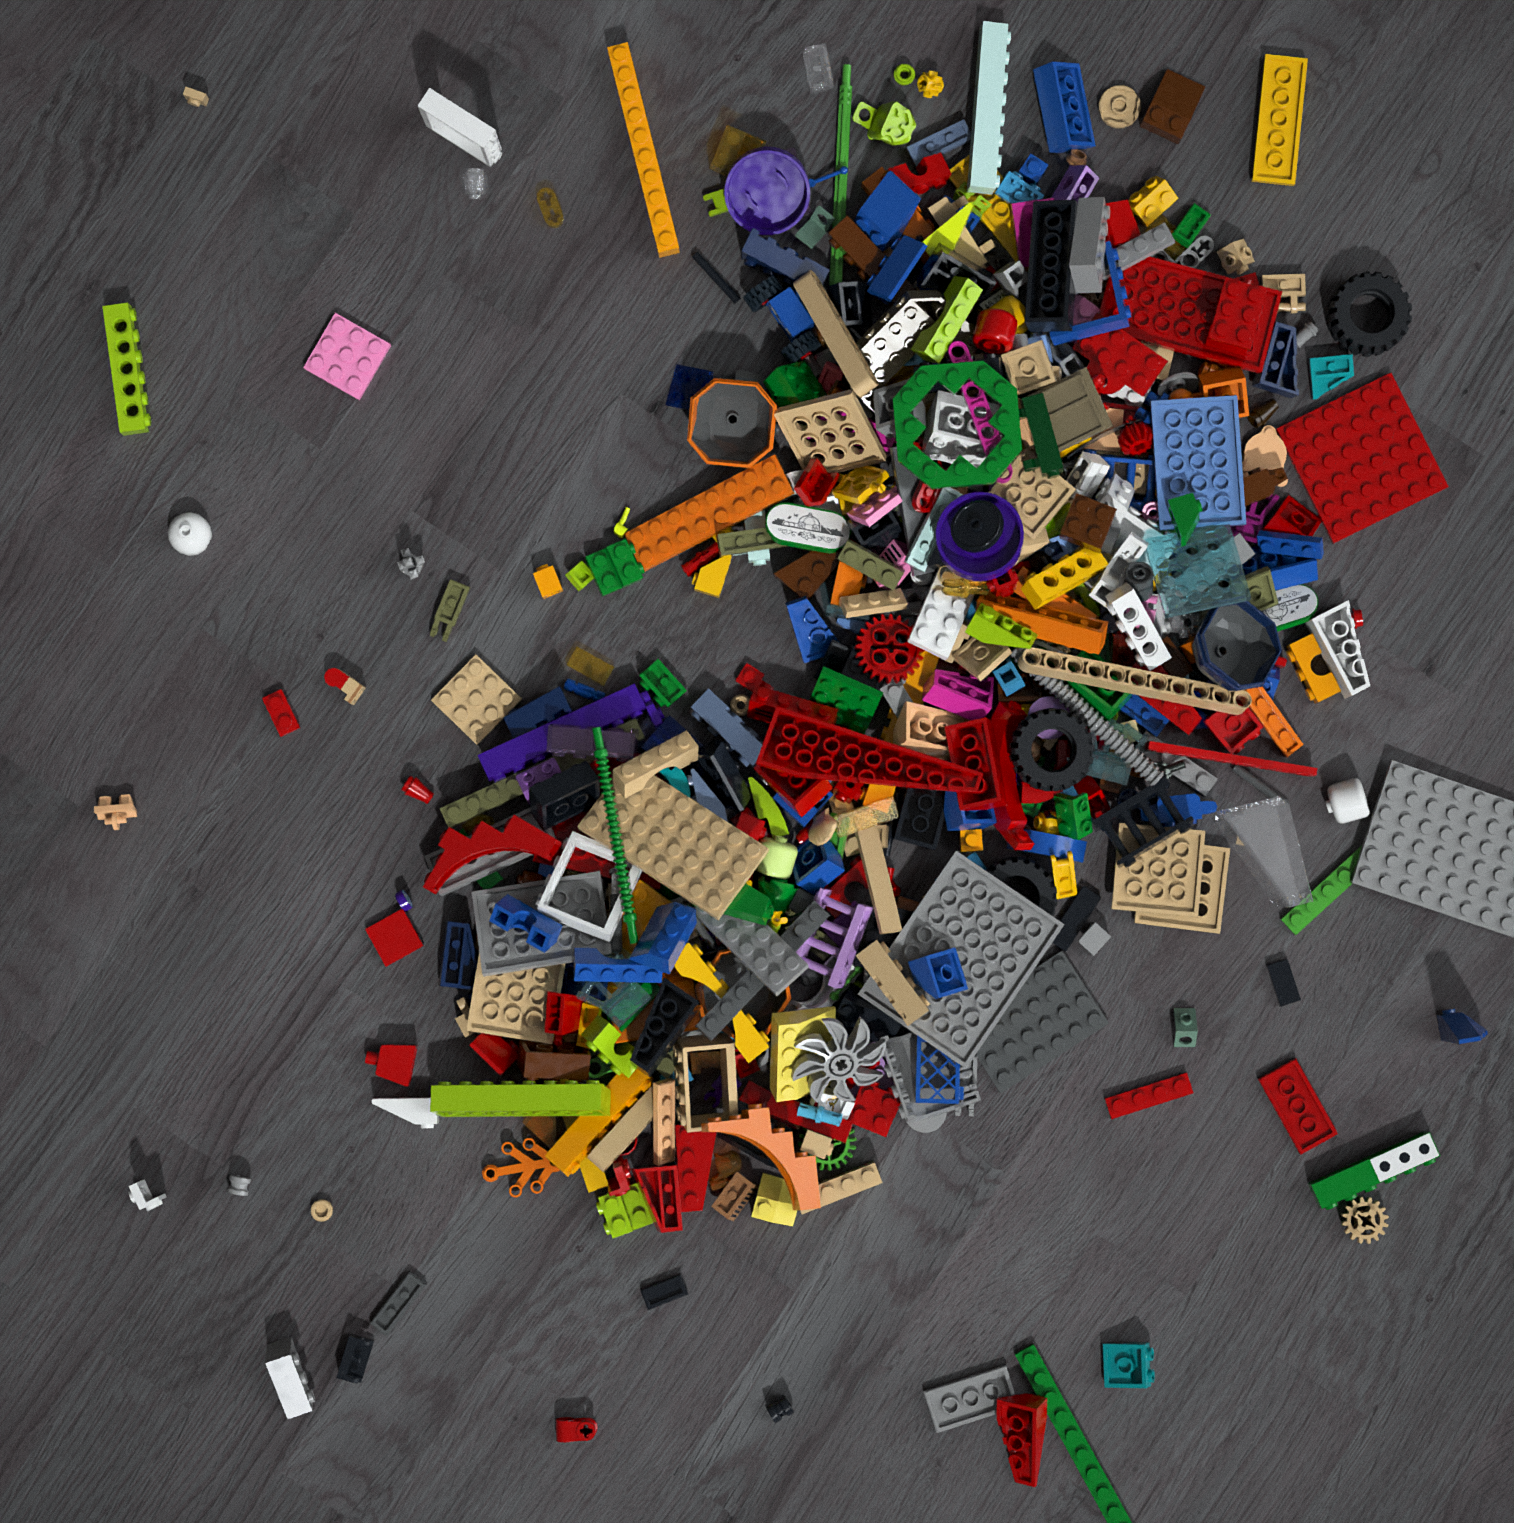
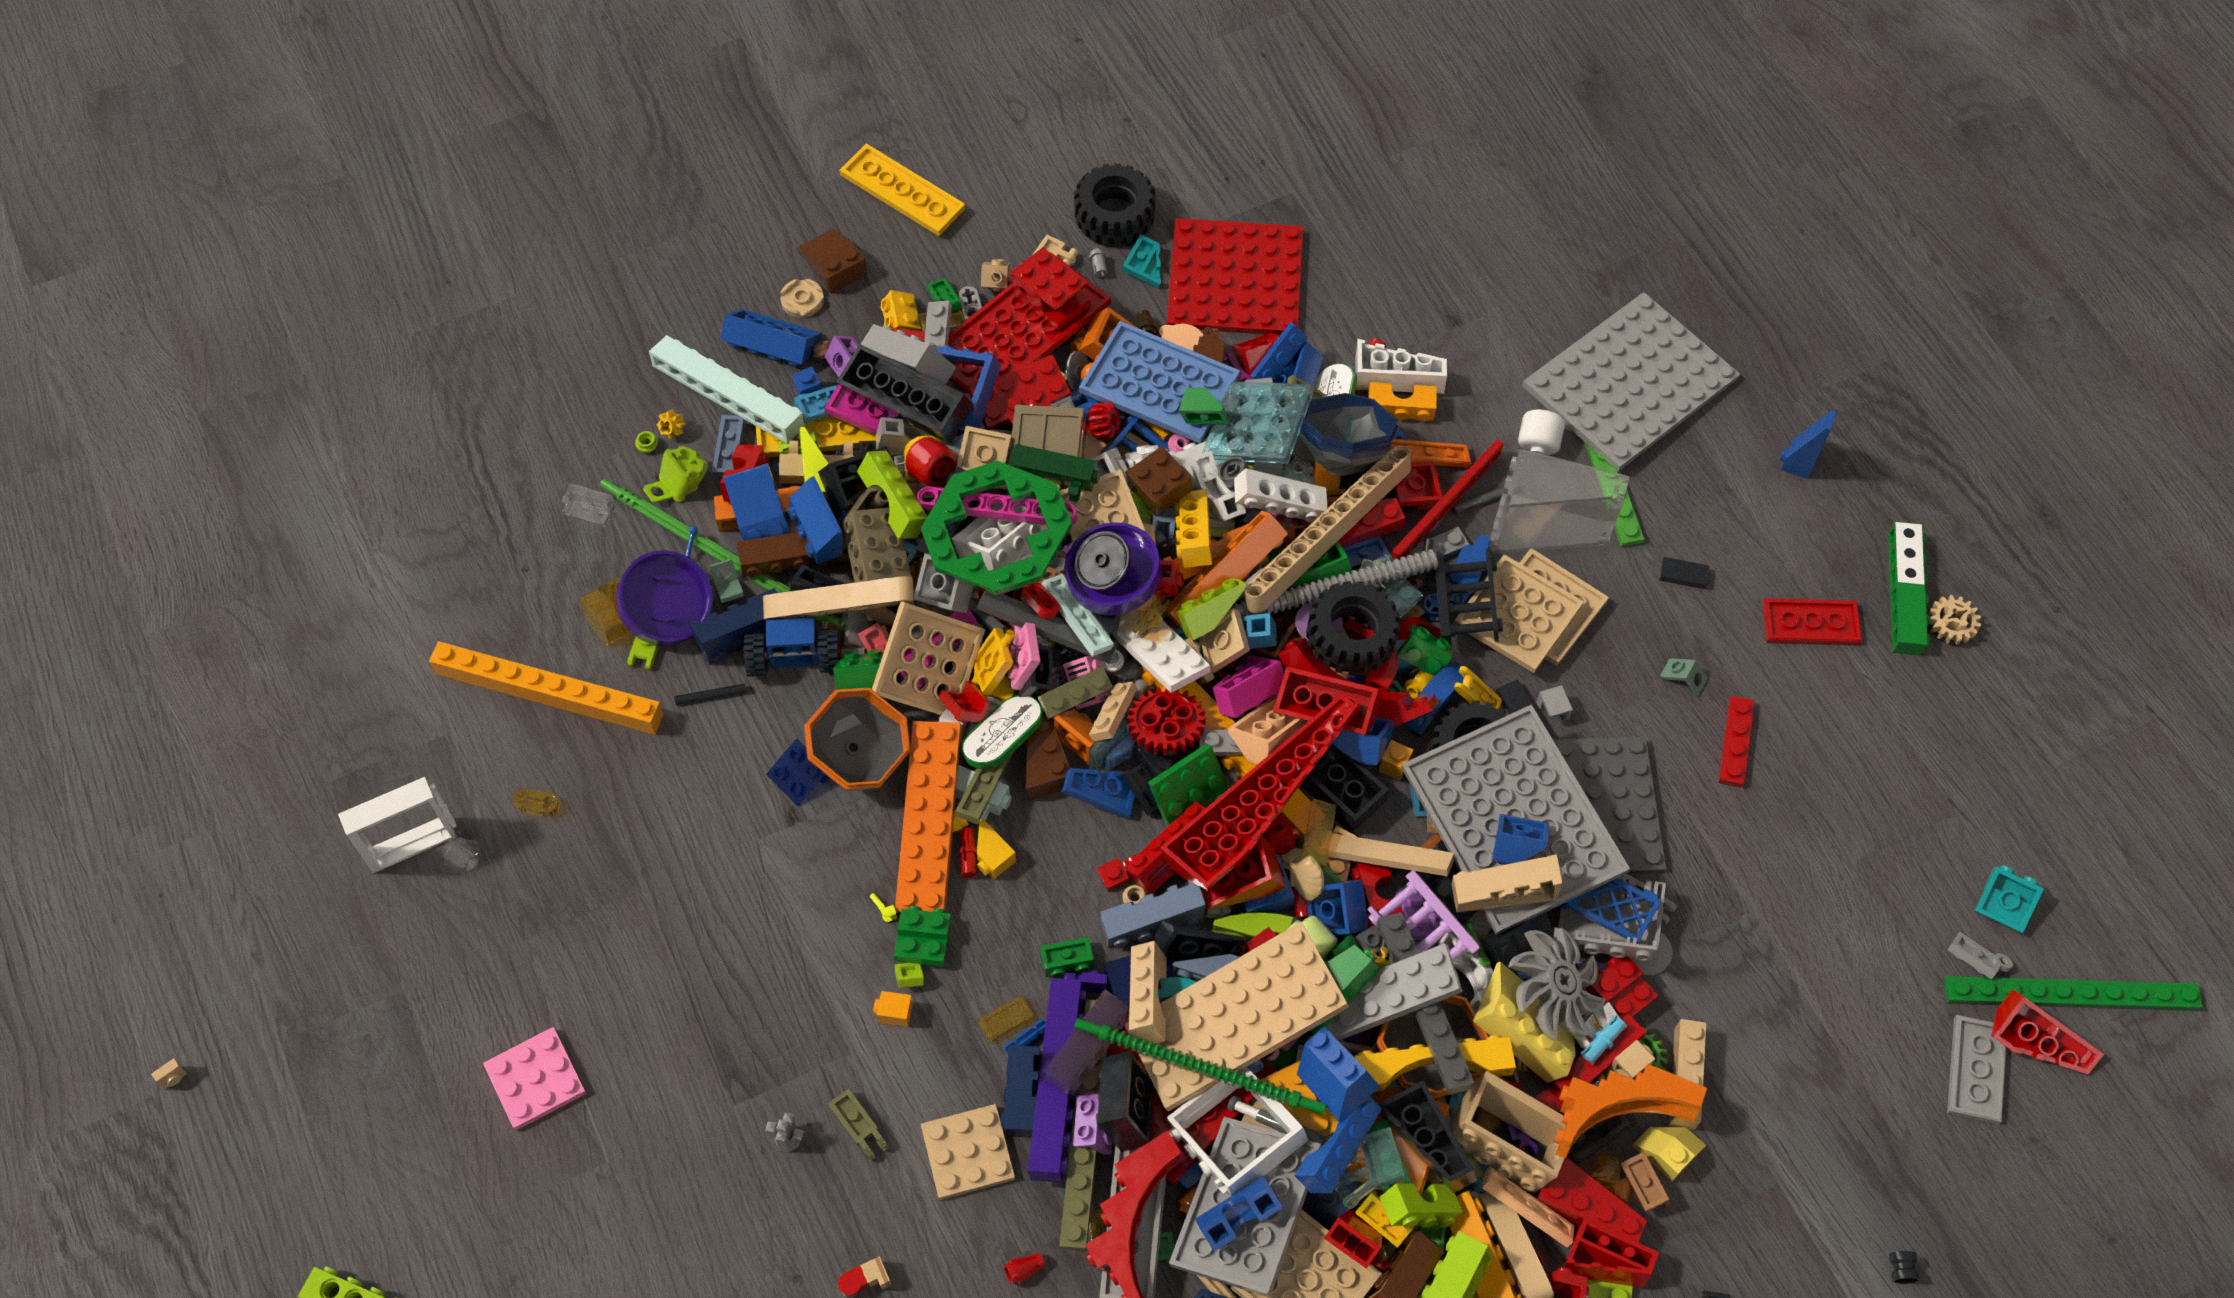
camera: 60 degrees left, 25 degrees down
dark blue wedge [1252,321,1299,398] -> none
none -> light grey hinge [1948,932,2013,979]

